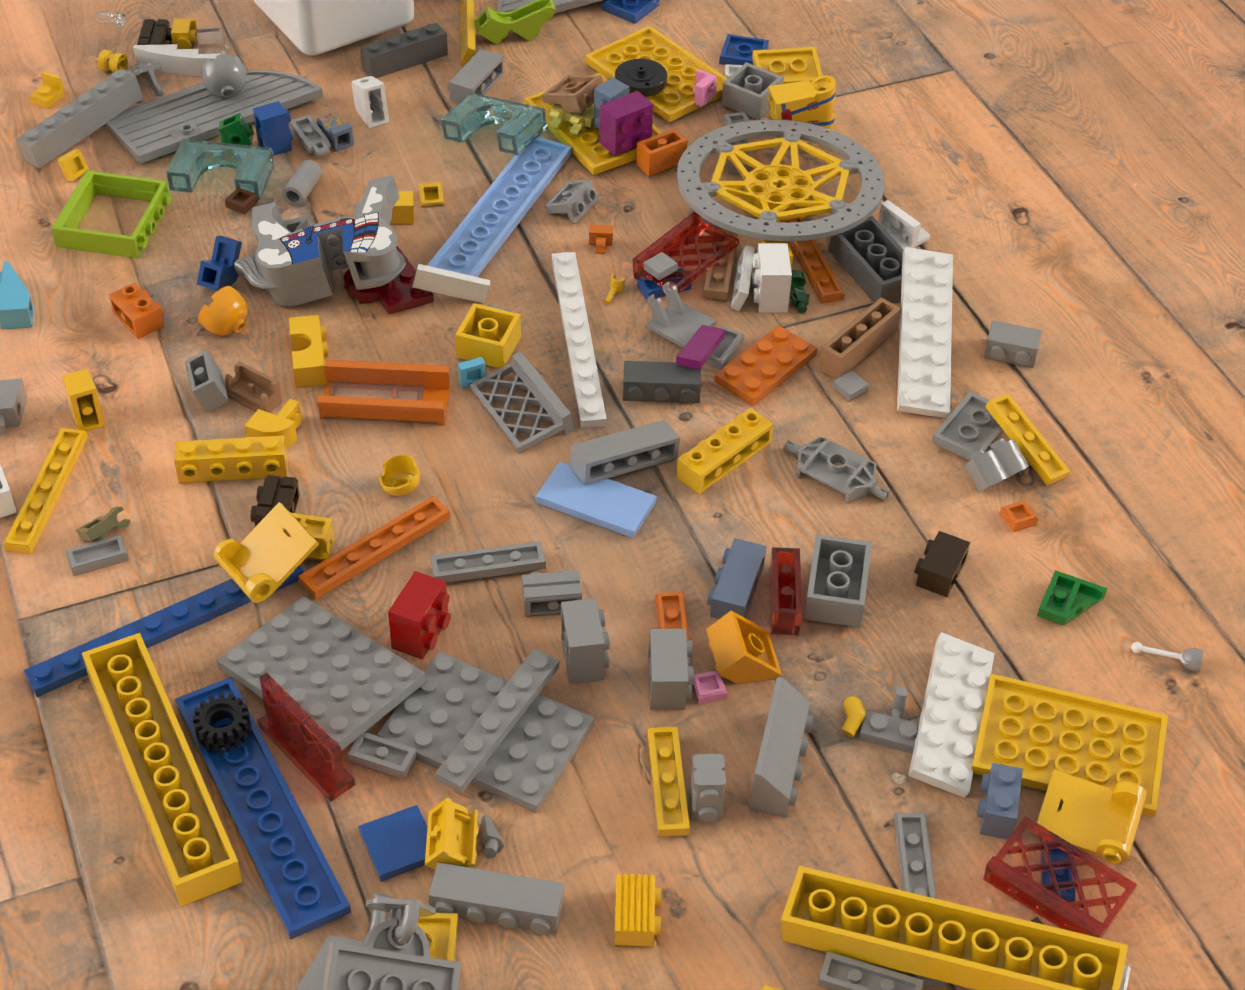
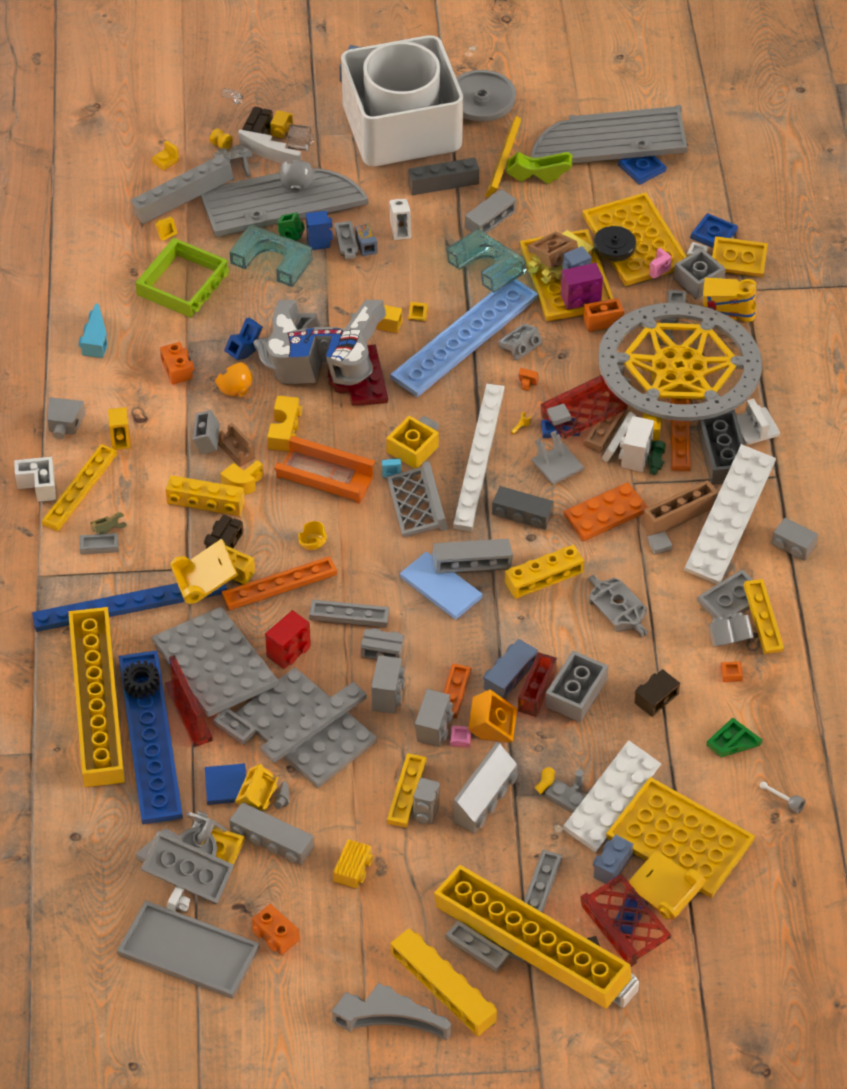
camera: 20 degrees right, 5 degrees up
reddish brown plate [225,187,259,214] -> none
light grey brick [282,160,322,206] -> none
white tile [413,264,490,304] -> none
magenta tile [676,325,726,369] -> none
light grey tile [705,326,744,370] -> none

